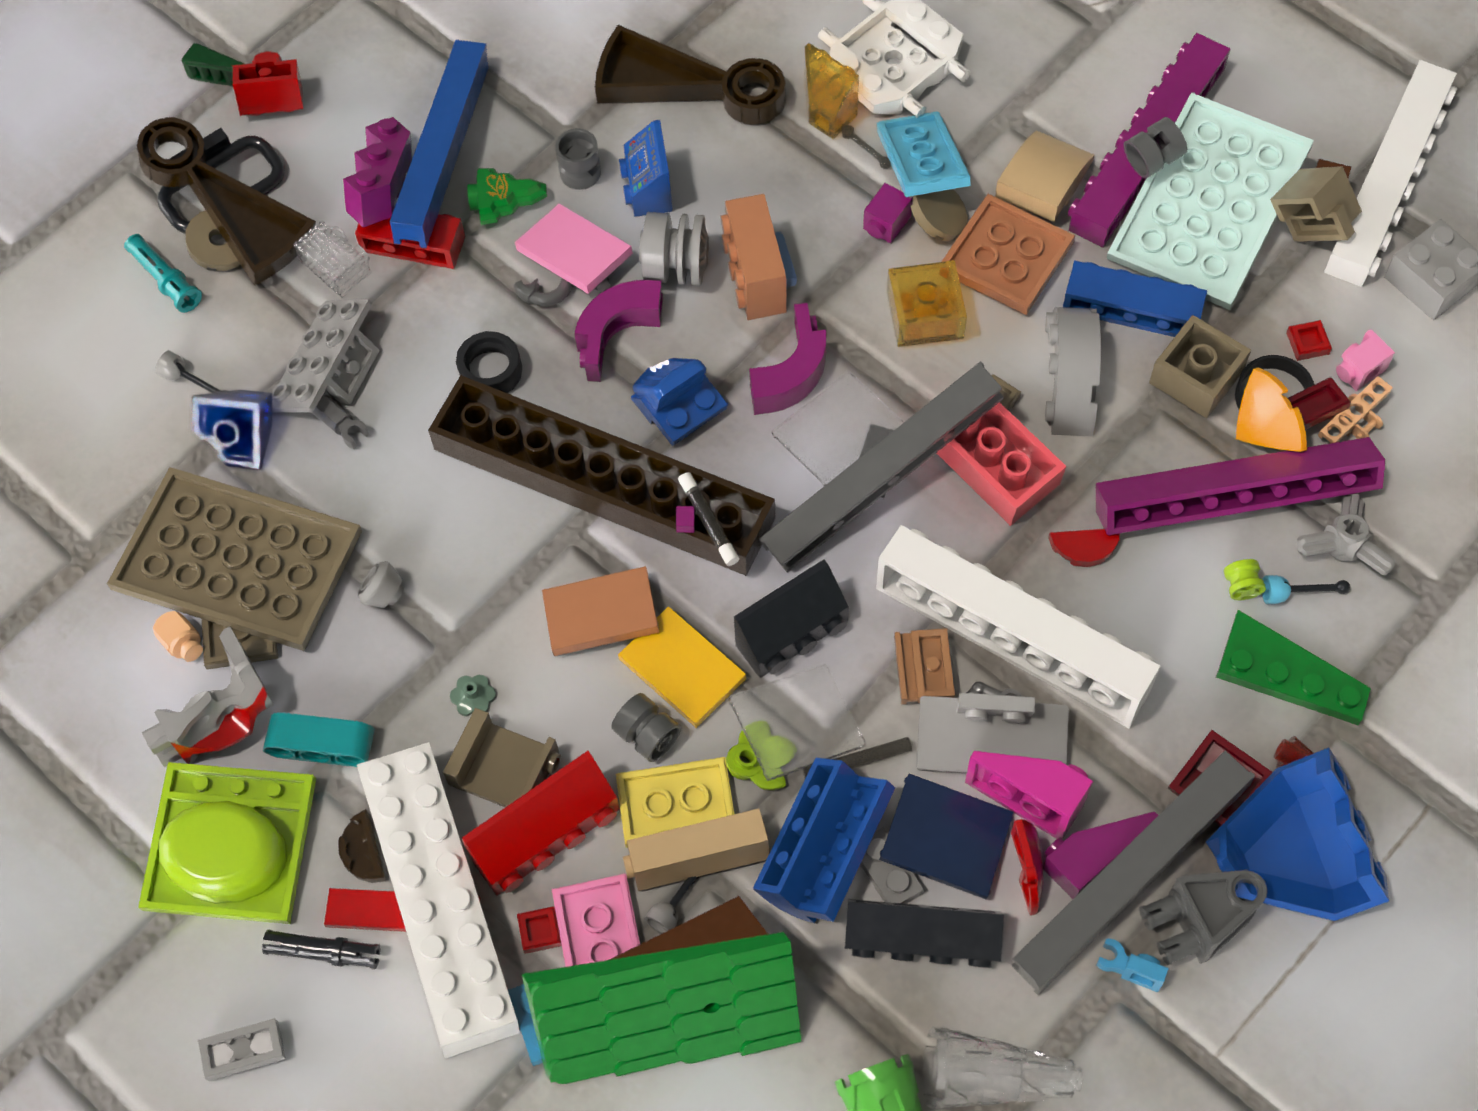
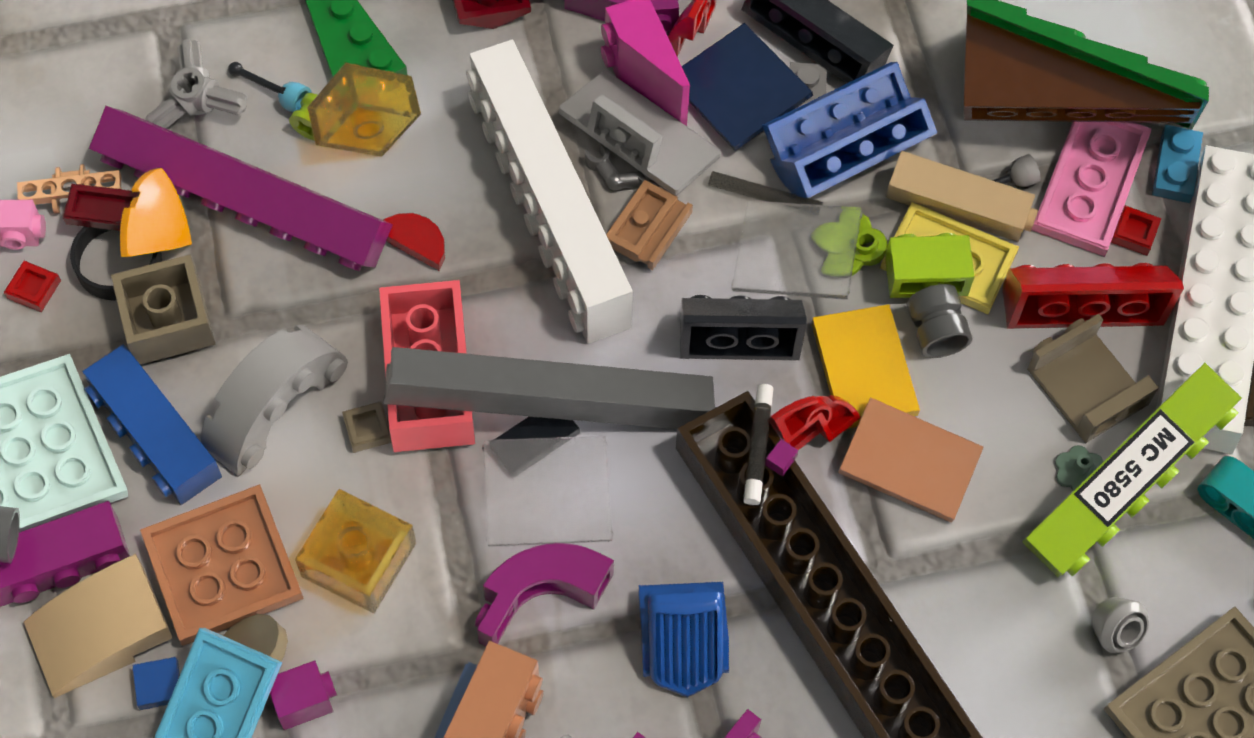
camera: 150 degrees left, 0 degrees up
none -> blue tile [132,657,180,710]
none -> clear yellow brick [307,63,421,157]
none -> red brick [769,395,861,450]
none -> lime brick [885,233,975,298]
none -> lime brick [1022,363,1242,577]

